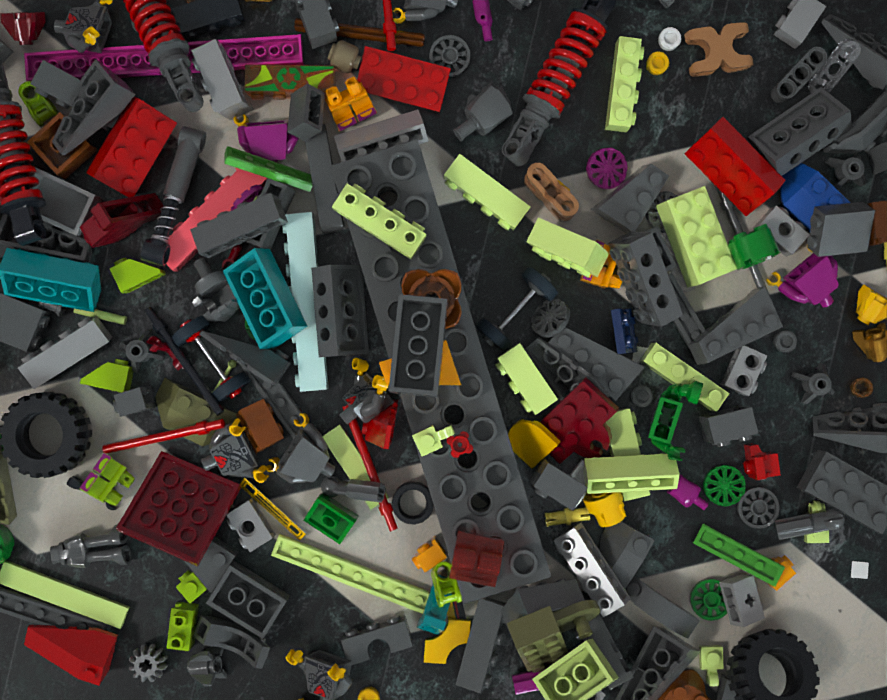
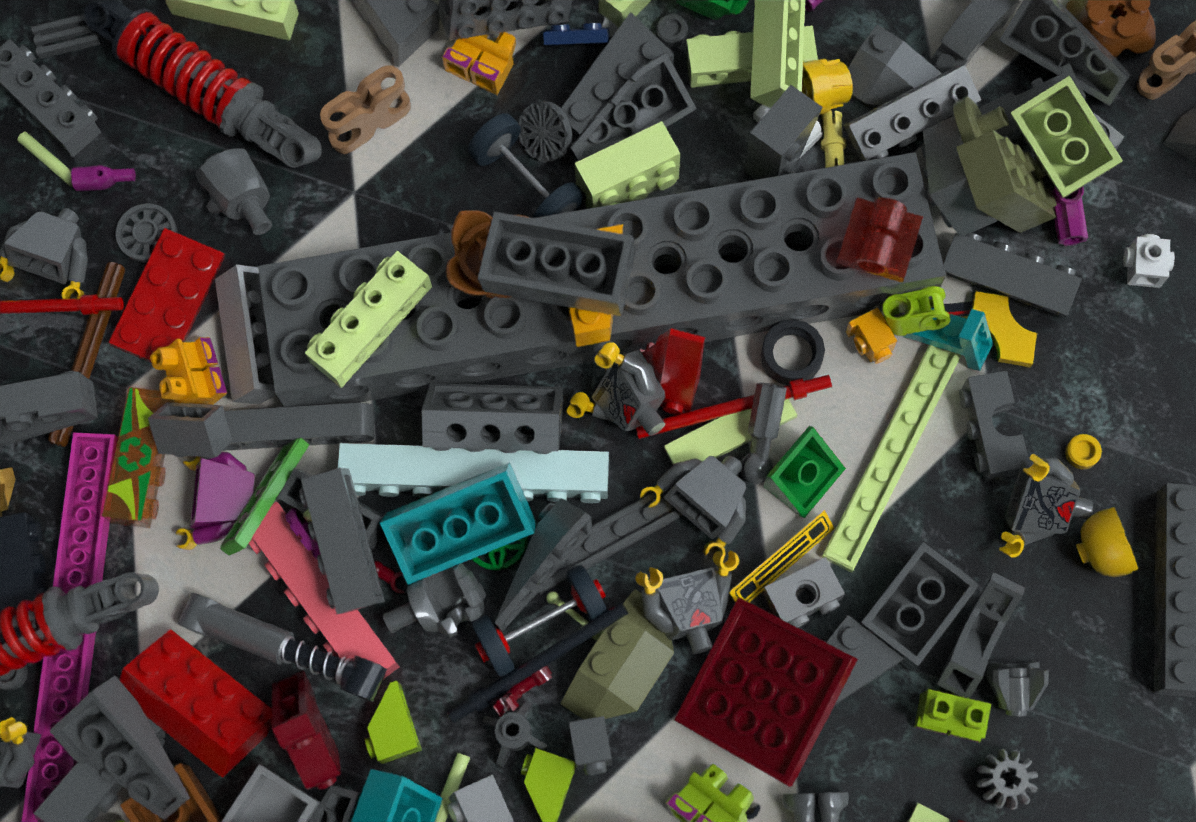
camera: 80 degrees left, 15 degrees down
red bar [102,419,225,454] -> none
lime brick [176,570,207,603] -> none
light grey wedge [191,39,254,120] -> none
dark orange brick [236,399,284,453] -> none
dark tan head [327,40,362,73] -> none
yellowish green plate [412,425,455,456] -> none
yellowish green brick [444,154,530,231] -> none
red plate [447,431,473,458] -> none
yellow tile [508,419,561,469] -> none
yellowish green brick [527,218,609,278] -> none
dark red plate [539,377,619,464] -> none
magenta wheel [586,148,628,189] -> none

